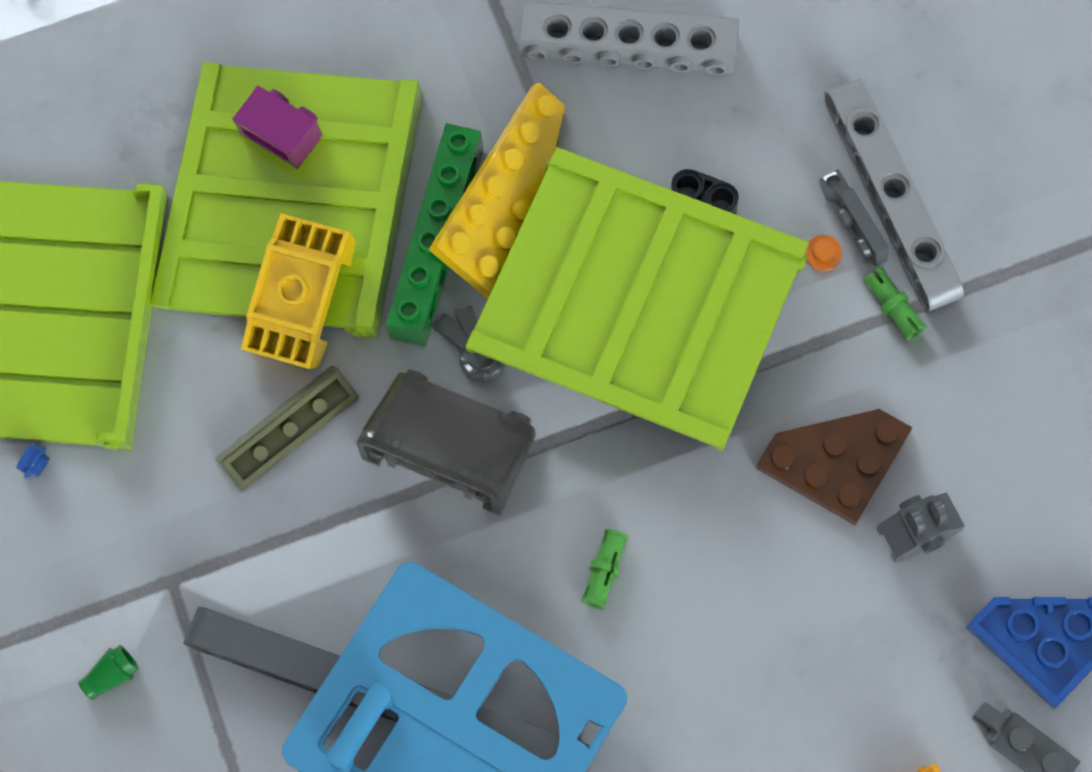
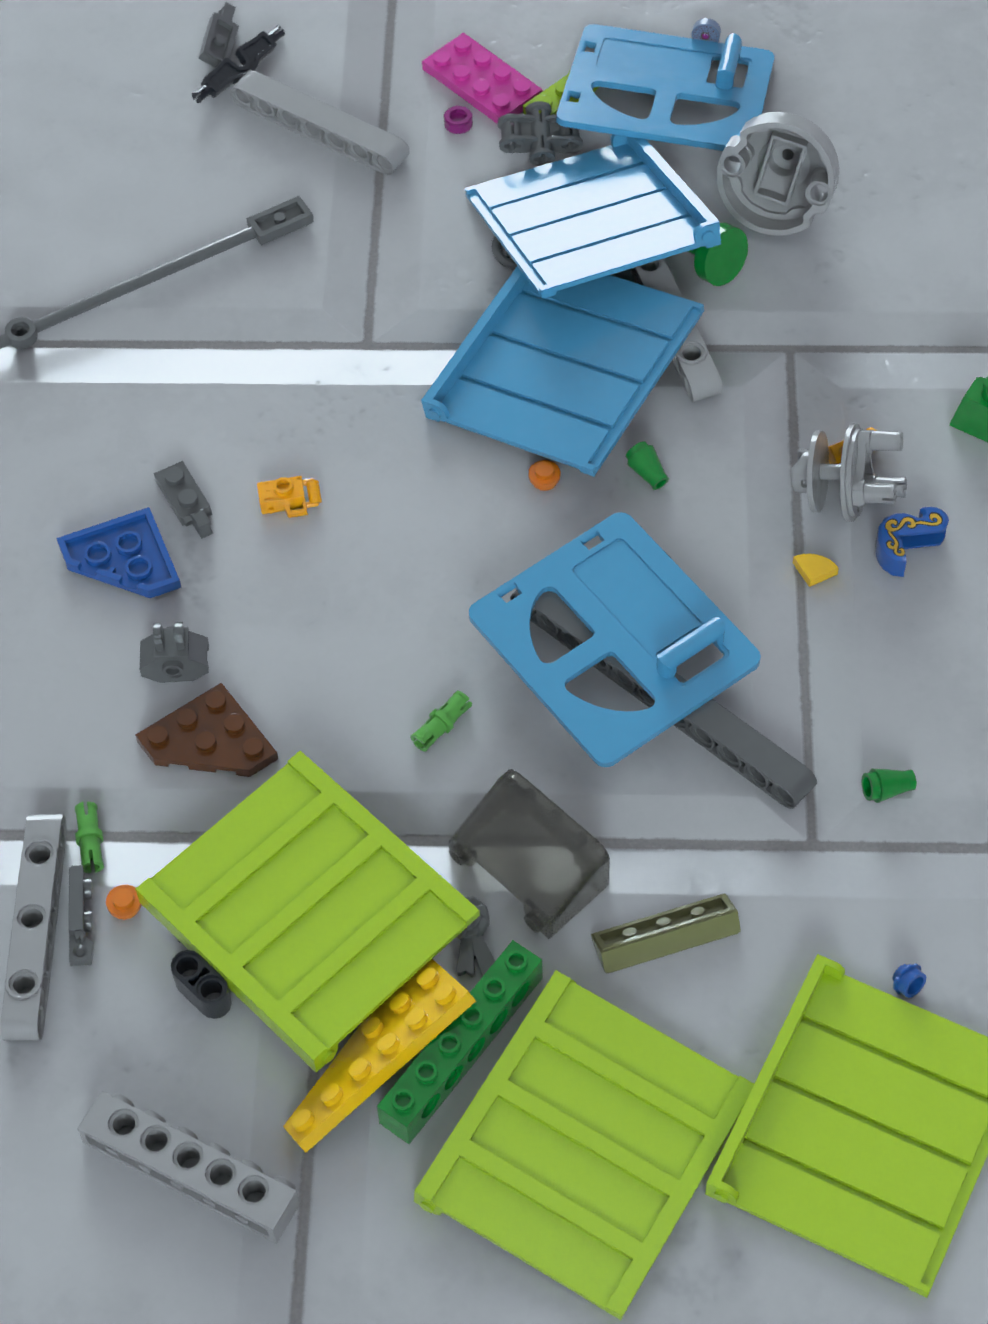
camera: 160 degrees left, 15 degrees down
magenta piece [232,85,322,169] -> none
yellow plate [241,213,356,369] -> none

